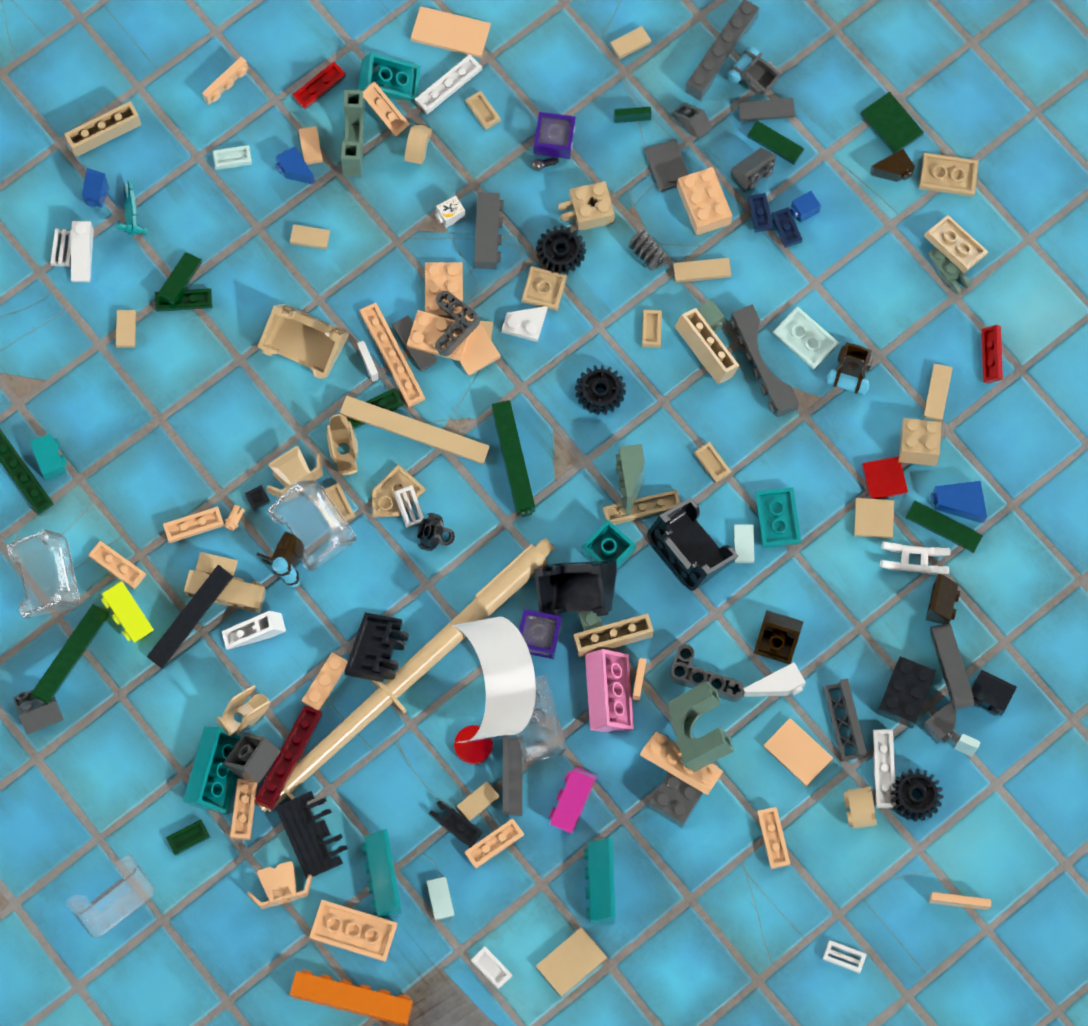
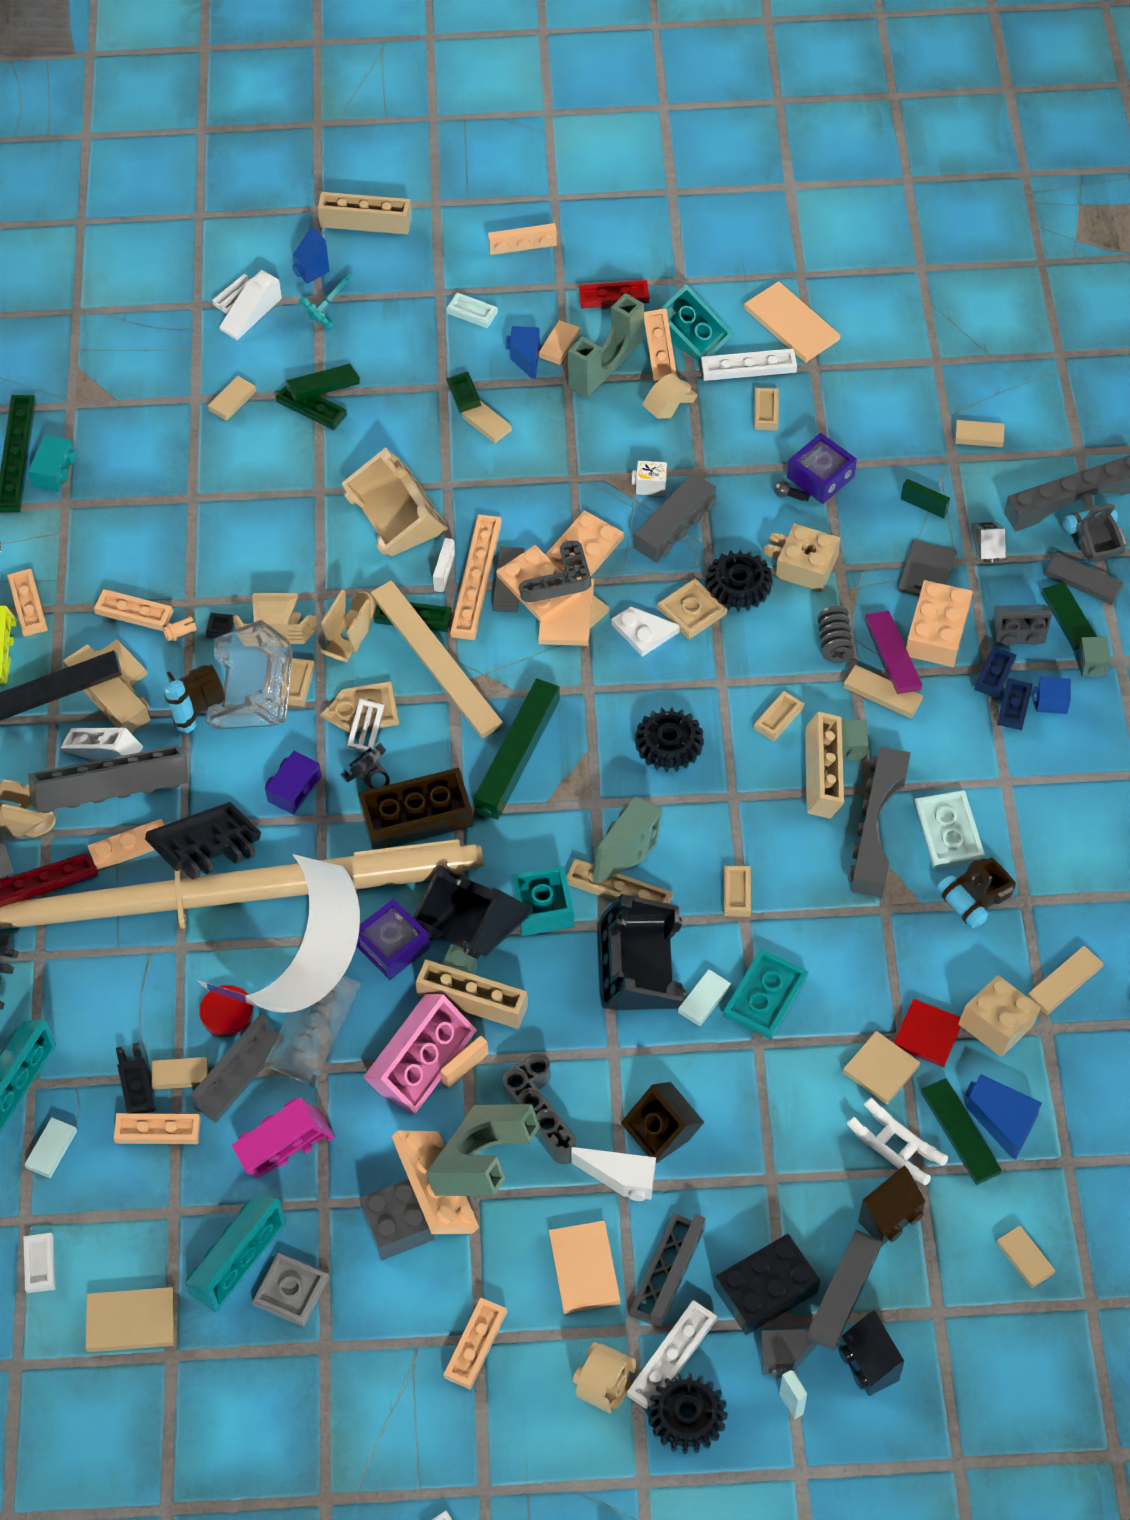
camera: 40 degrees right, 15 degrees down
none -> dark grey brick [28,745,189,813]
none -> light grey tile [252,1252,330,1327]
none -> dark purple brick [265,750,322,815]
none -> dark brown brick [358,767,473,850]
none -> dark green tile [446,372,482,413]
none -> magenta tile [864,610,922,694]
none -> tan tile [996,1225,1055,1289]
none -> sand green brick [1078,637,1111,678]

